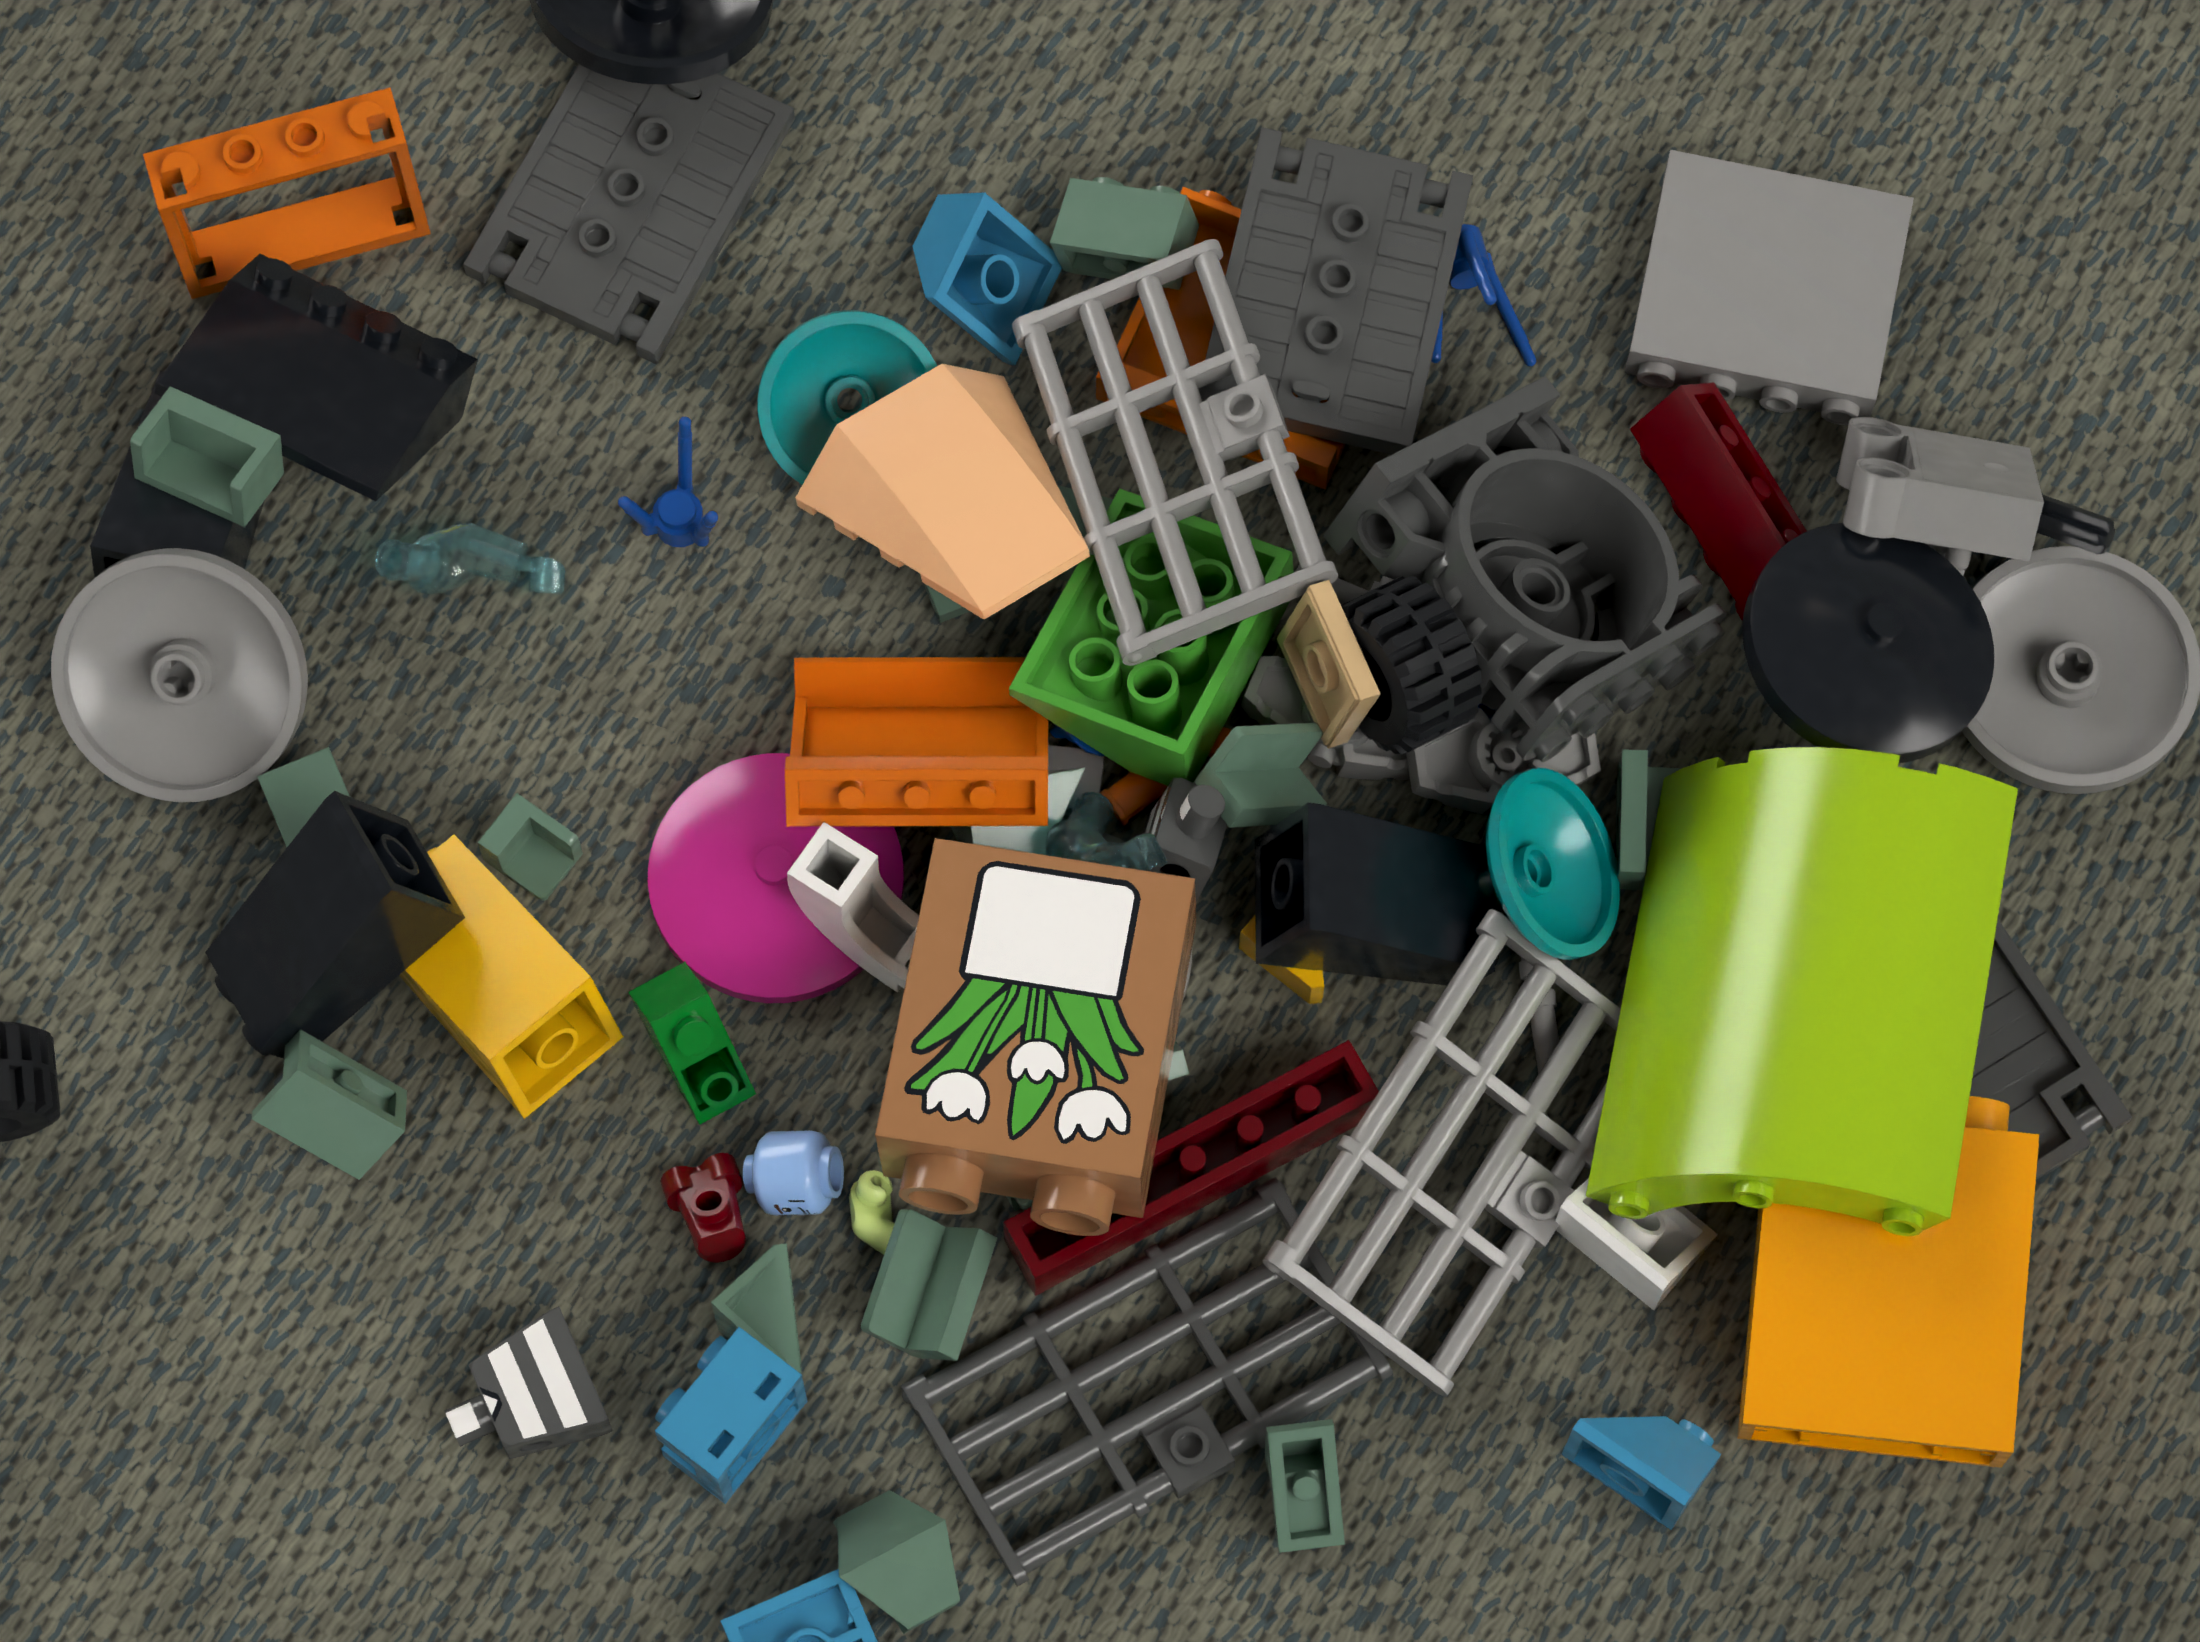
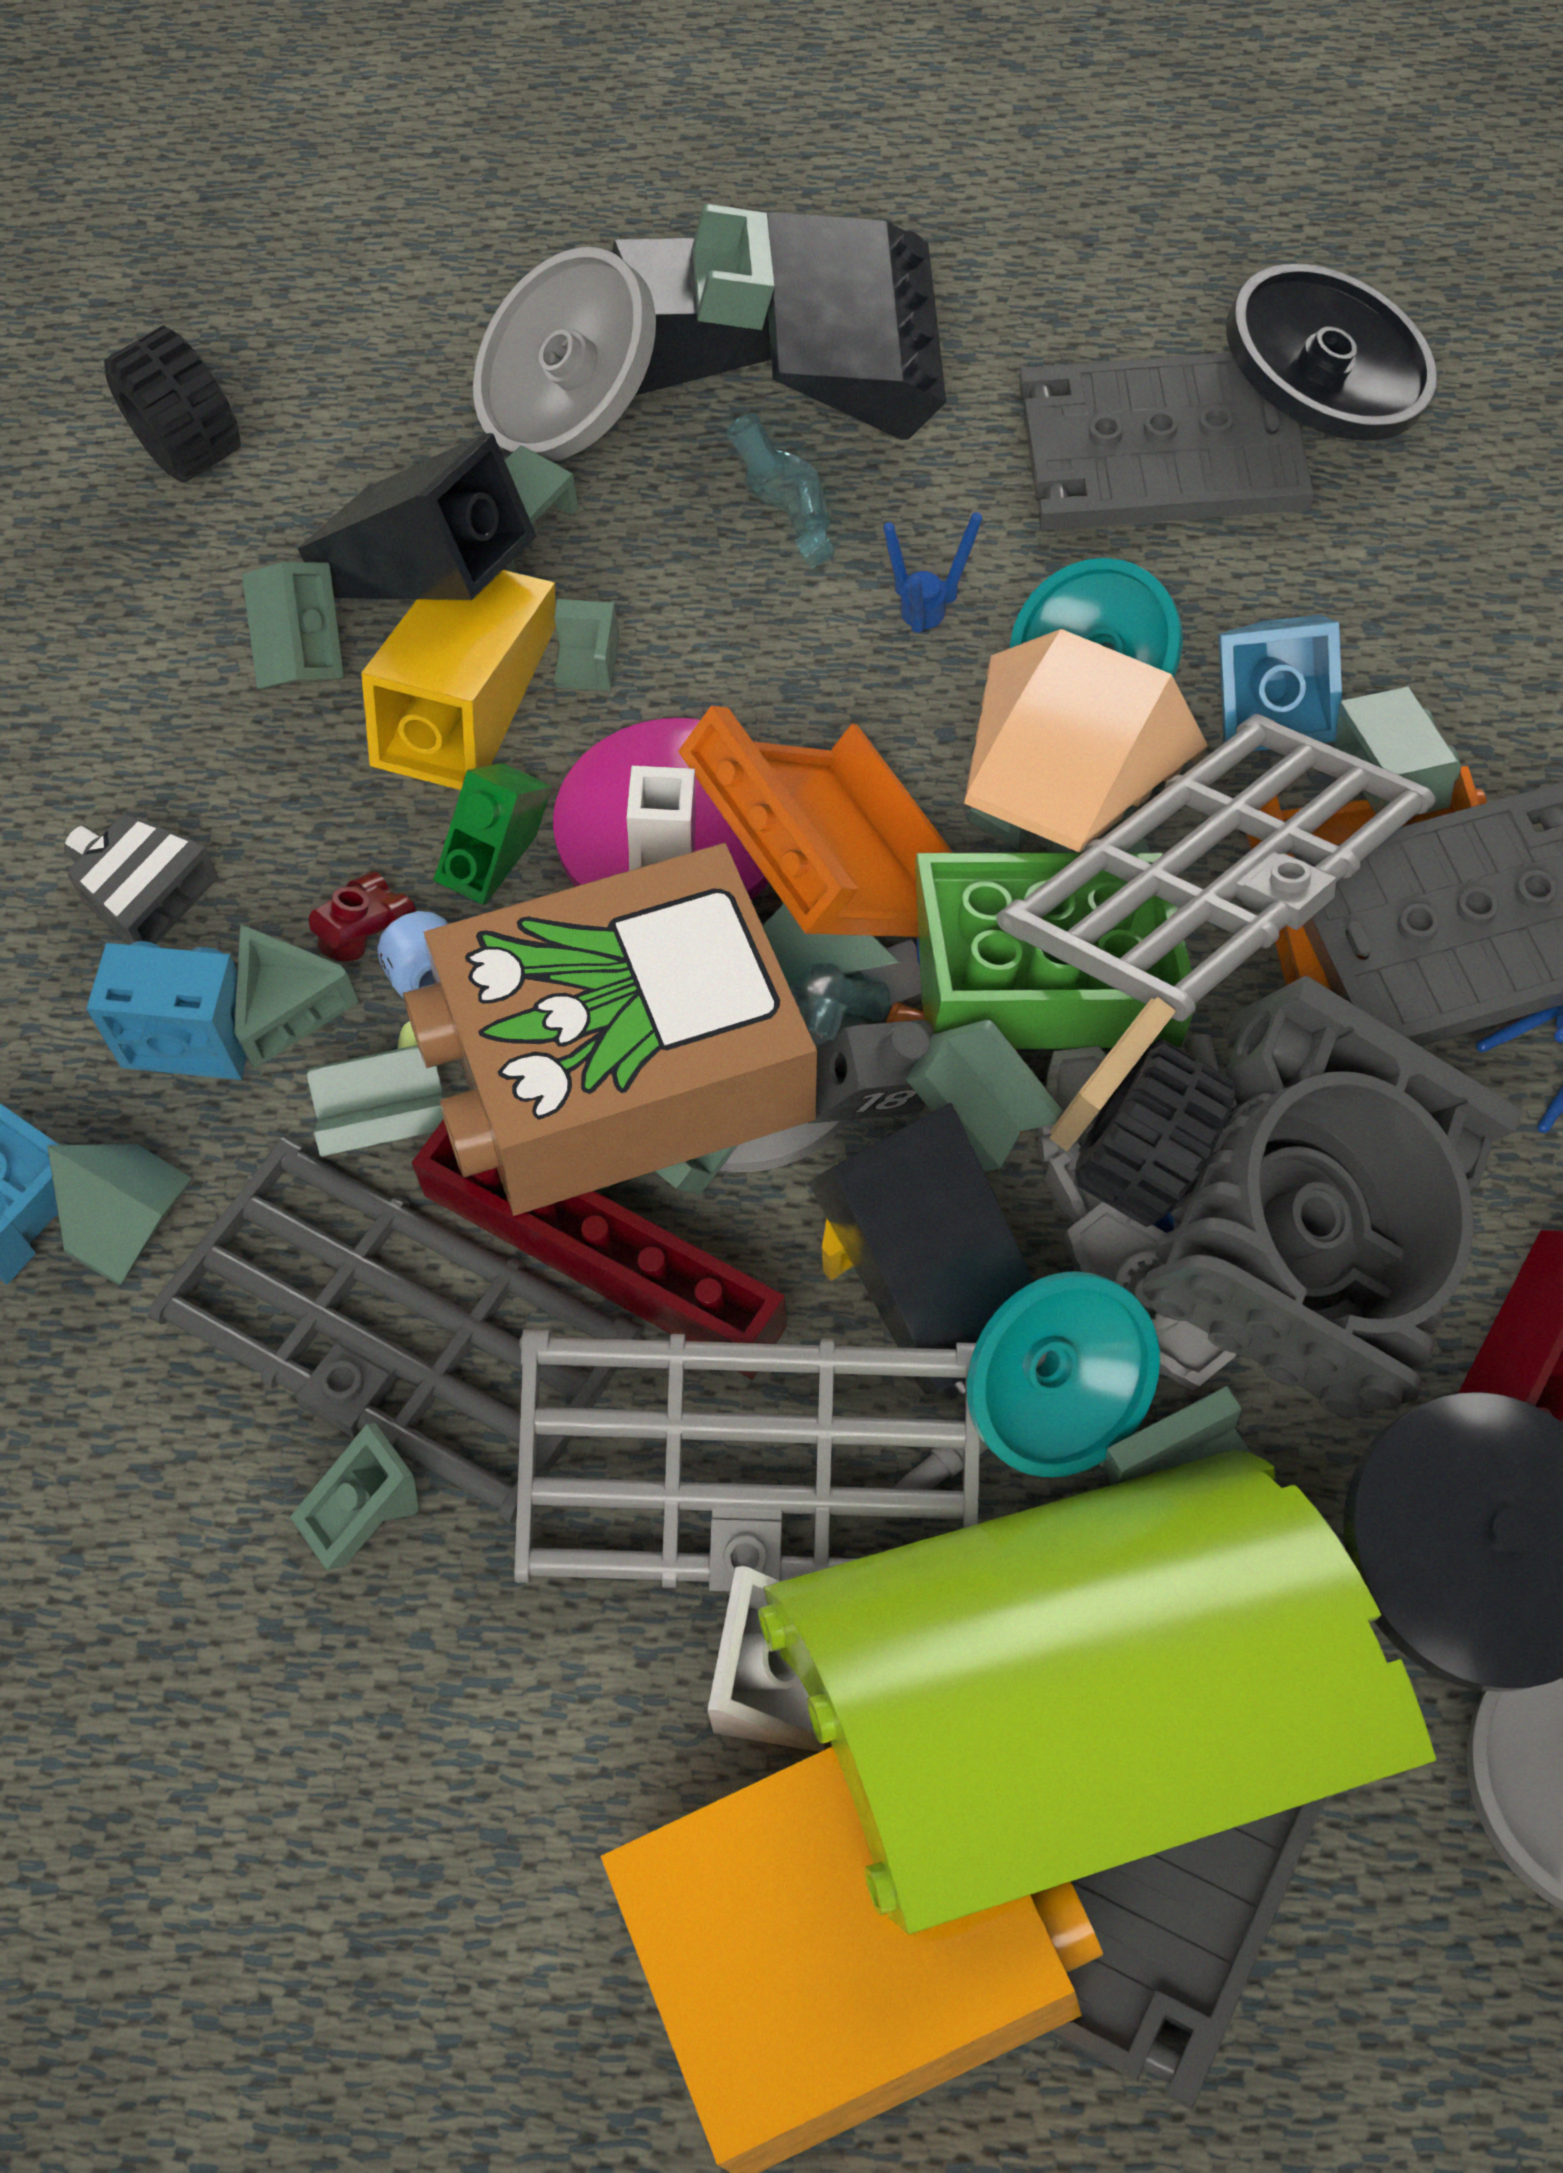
camera: 65 degrees right, 10 degrees down
orange window [143,87,431,299] -> none
dark azure slope [1561,1416,1721,1530] -> none

